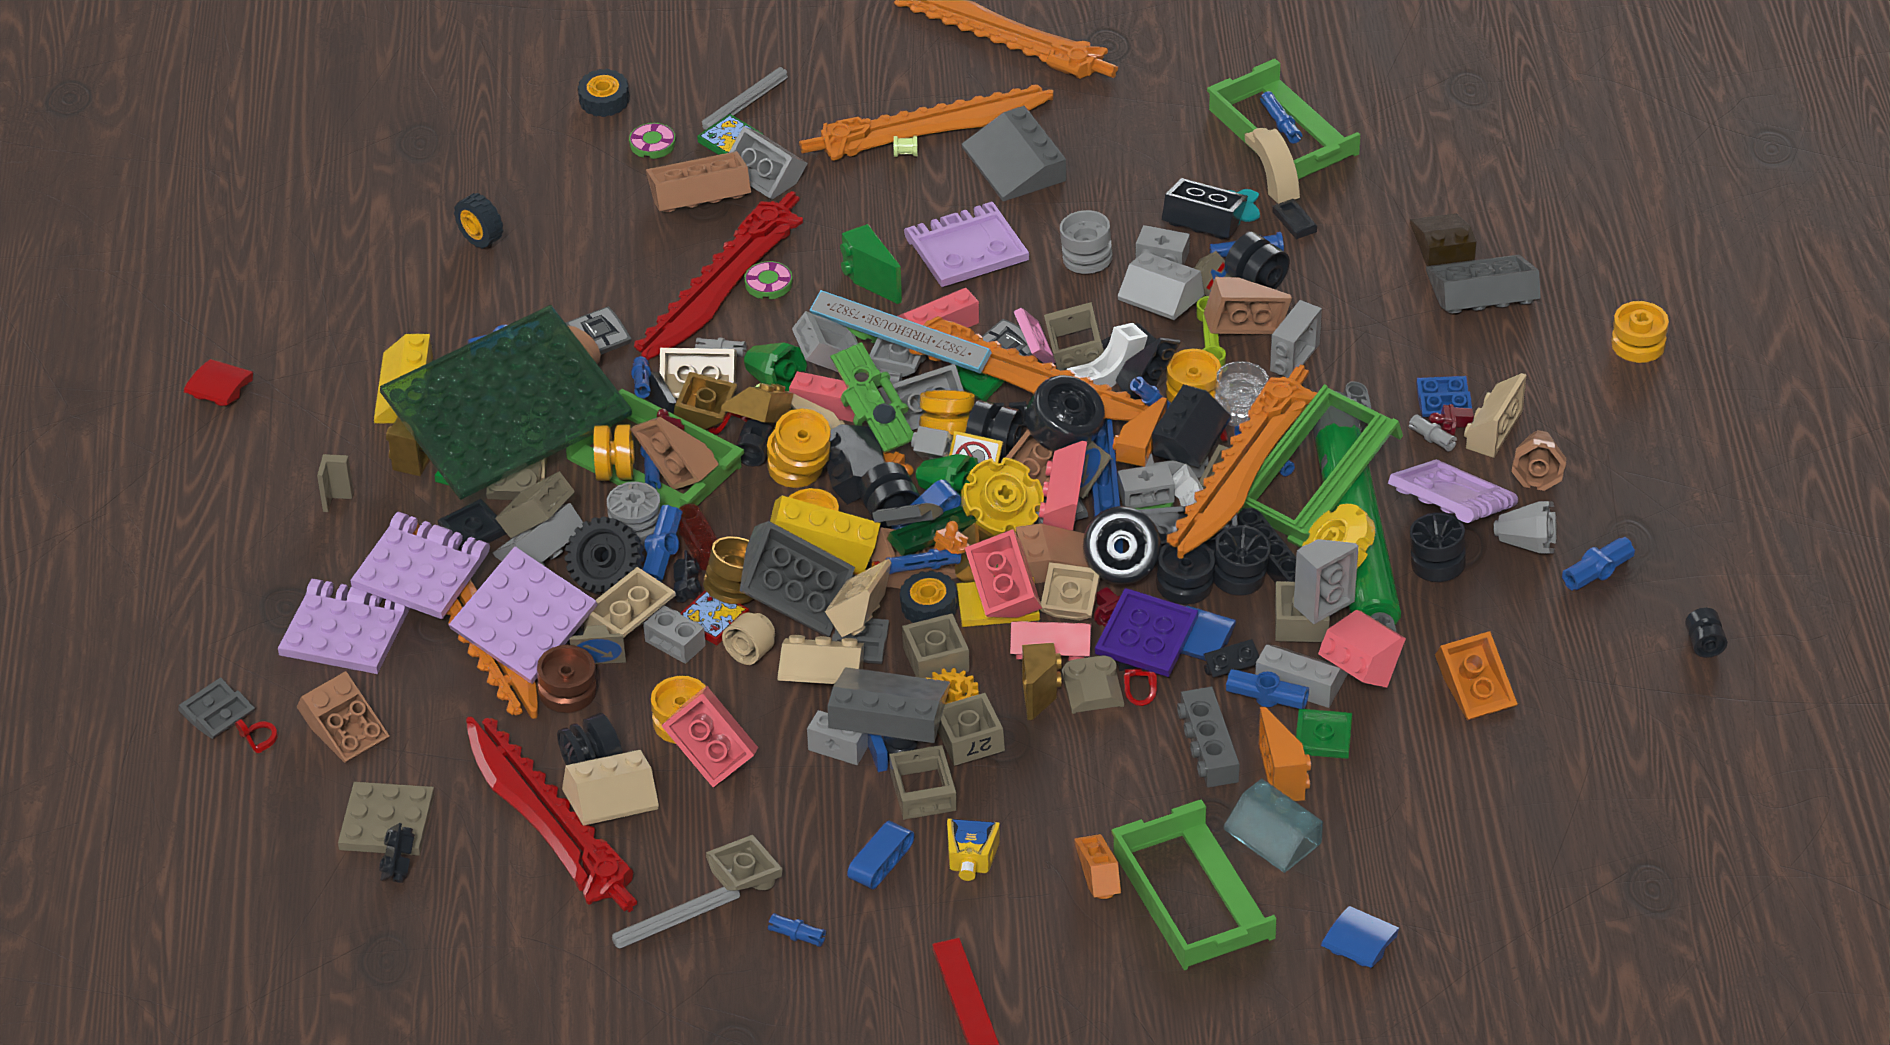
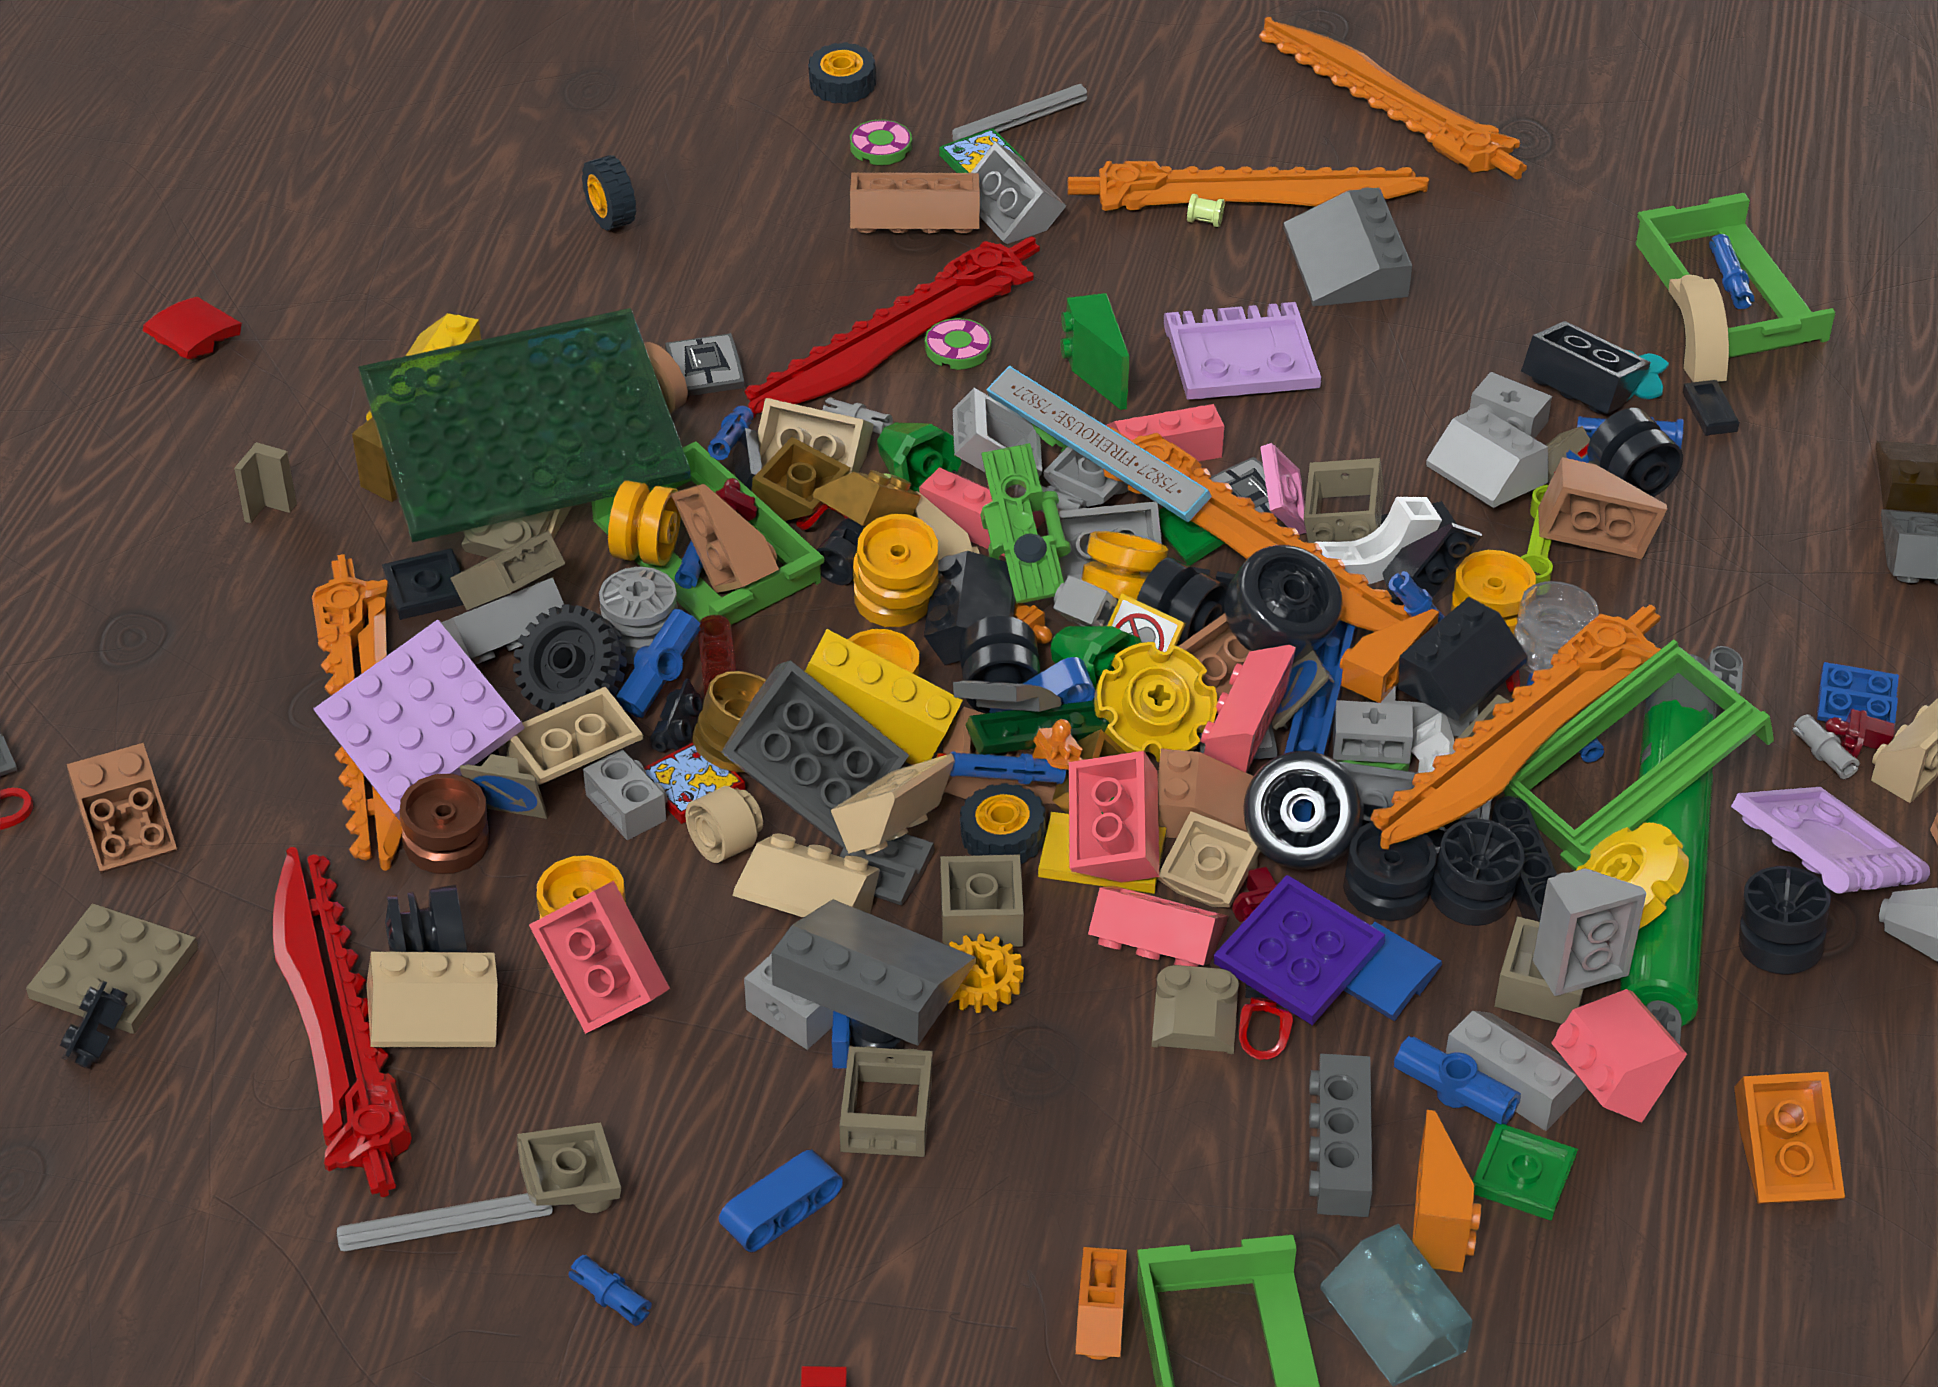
camera: 15 degrees right, 0 degrees up
lavender hinge [278,579,410,674] -> none
lavender hinge [351,512,490,619] -> none
dark tan brick [937,693,1005,766] -> none
torso [947,819,1000,881] -> none
pearl gold slope [1022,643,1062,720] -> none
light grey wheel [1060,210,1112,274] -> none
black hinge [1203,639,1259,678] -> none
light grey window [1270,300,1322,378] -> none

